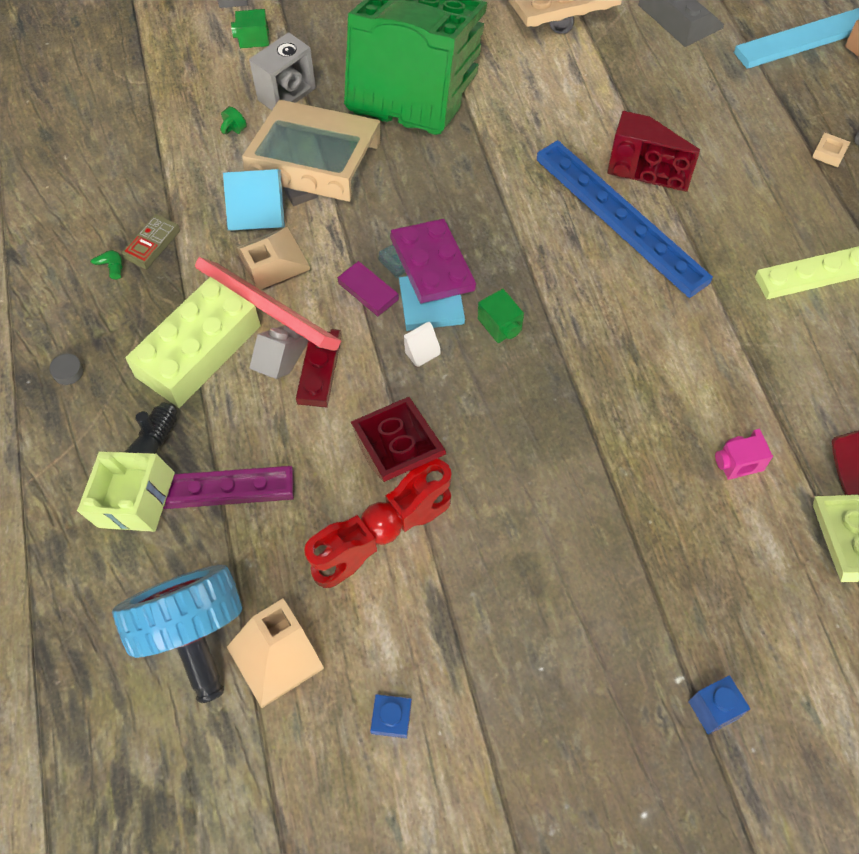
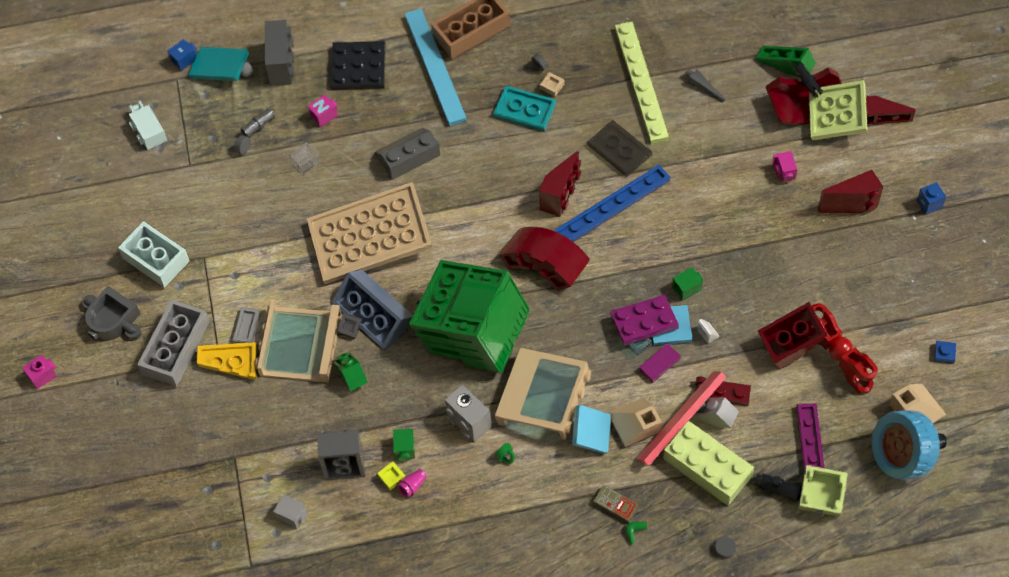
camera: 85 degrees left, 0 degrees up
none -> neon yellow plate [377,462,406,490]
none -> dark pink cone [397,469,427,498]
none -> teal tile [493,86,557,132]
none -> dark red panel [499,226,590,291]
none -> clear smoke tile [587,120,652,177]
none -> dark red slope [818,169,884,213]

